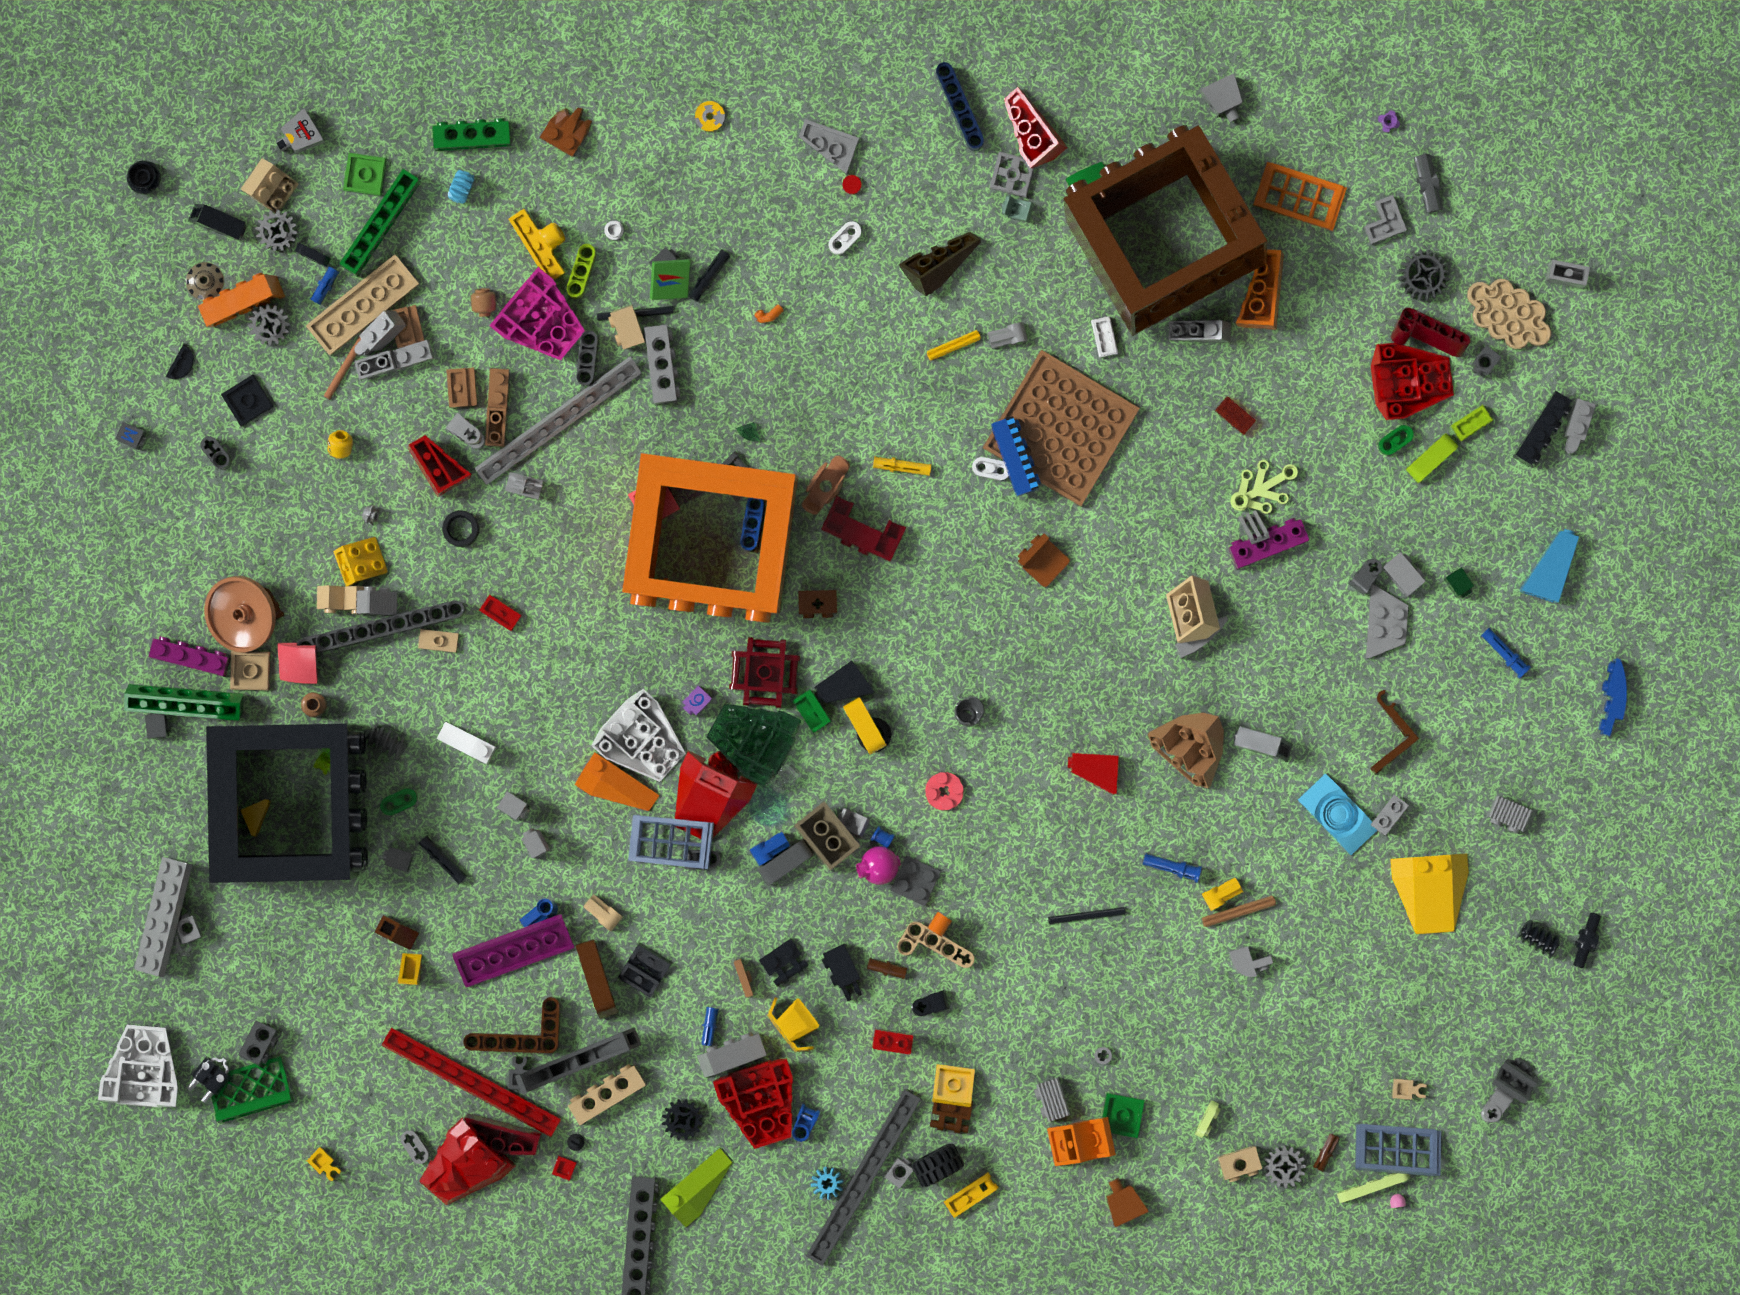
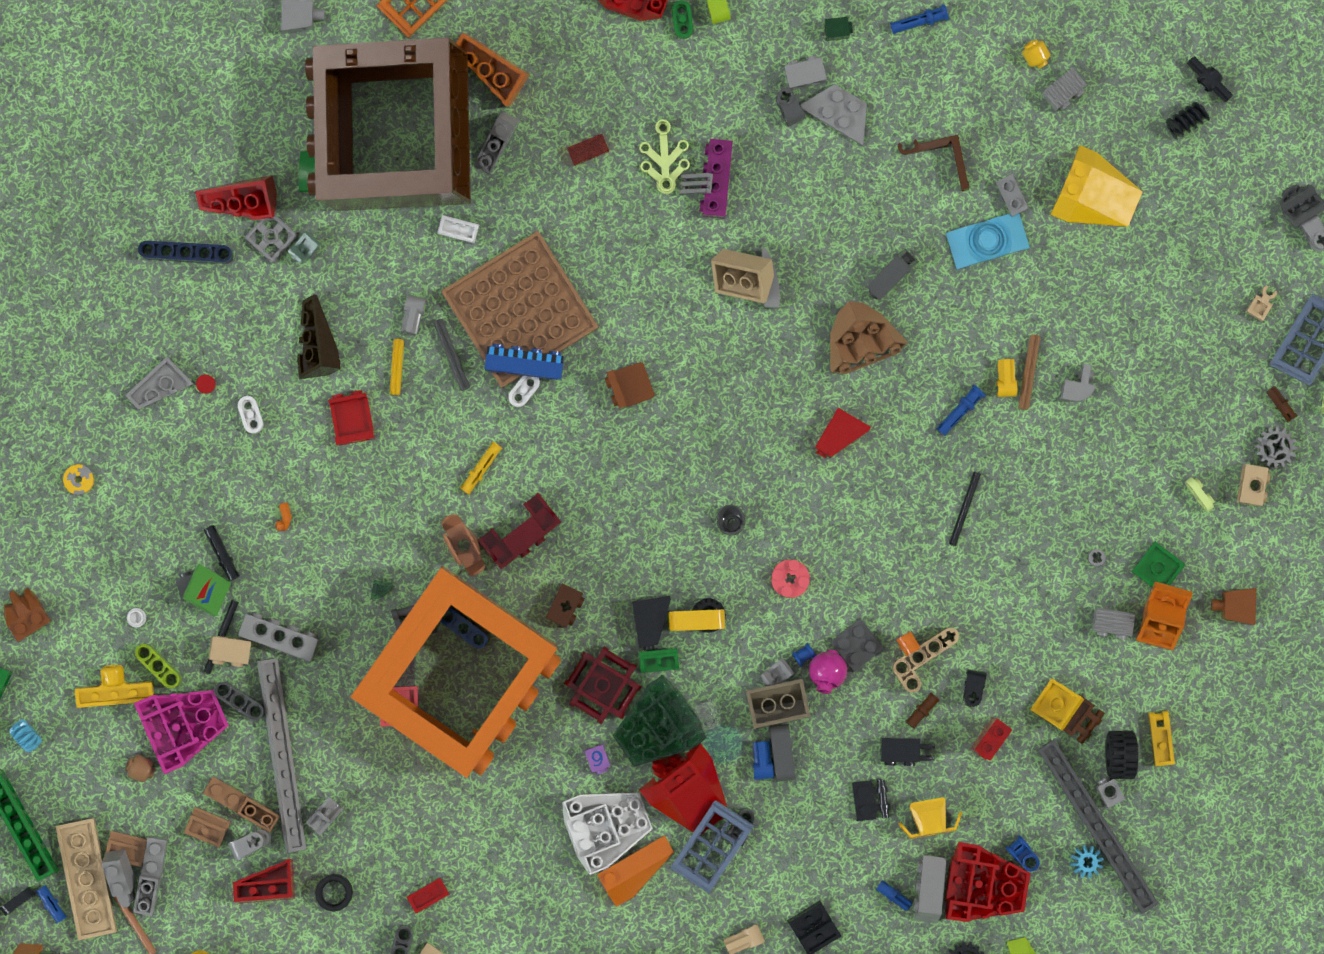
camera: 55 degrees left, 0 degrees up
medium nougat plate [734,959,753,998] -> none
none -> red panel [328,390,375,446]
none -> dark grey axle [433,319,470,391]
none -> yellow head [1022,39,1051,69]

